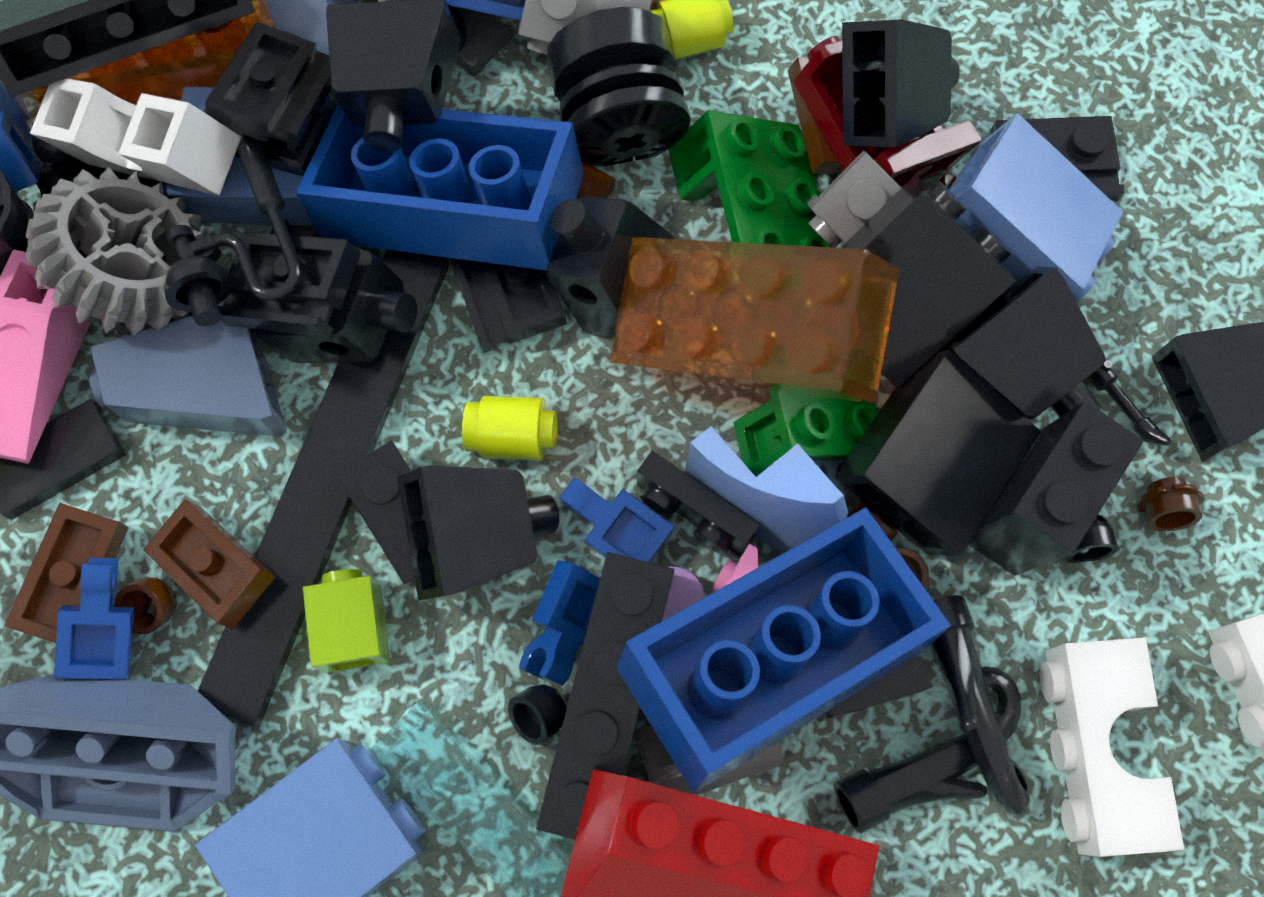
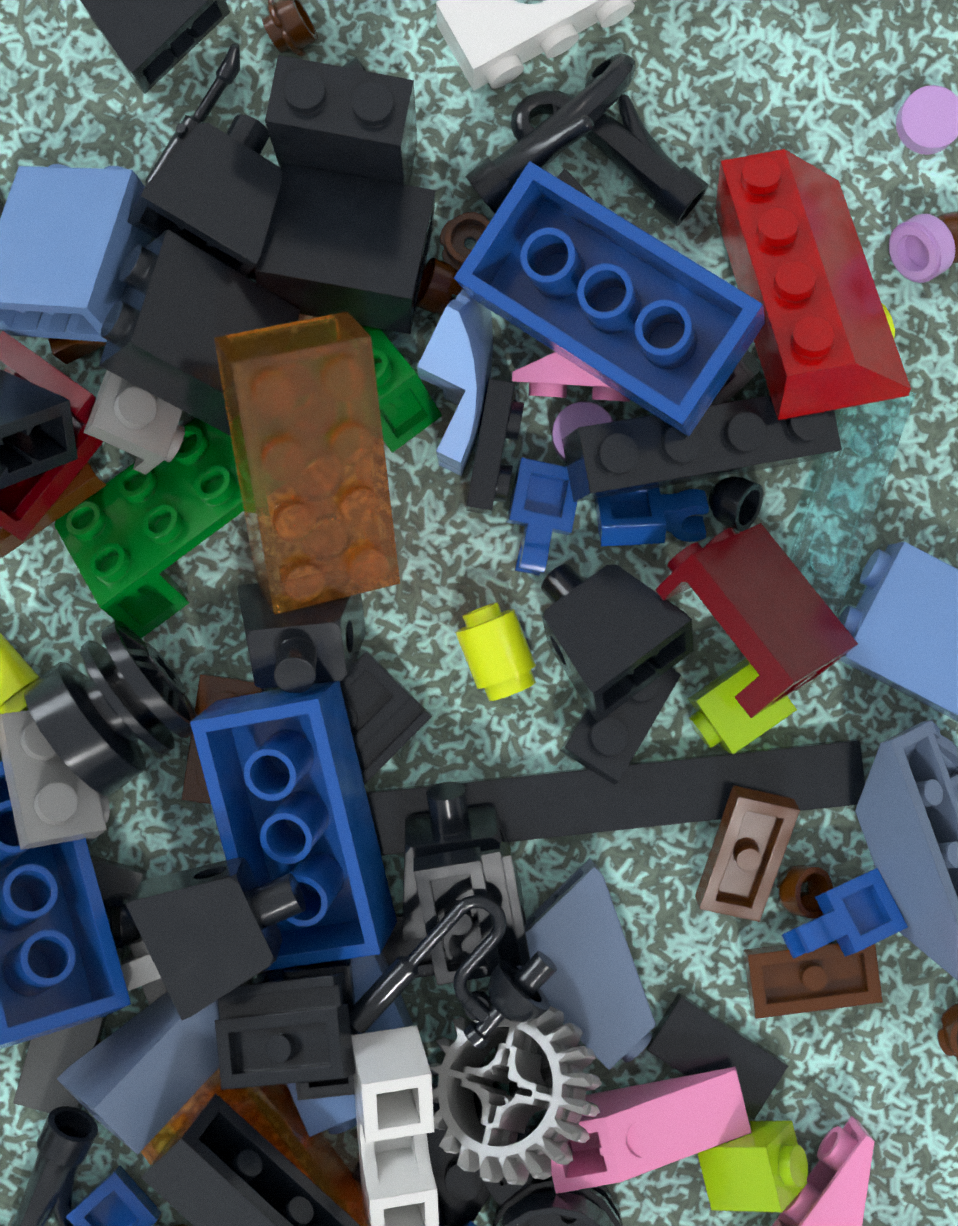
camera: 115 degrees left, 15 degrees up
none -> dark red panel [655,523,858,718]

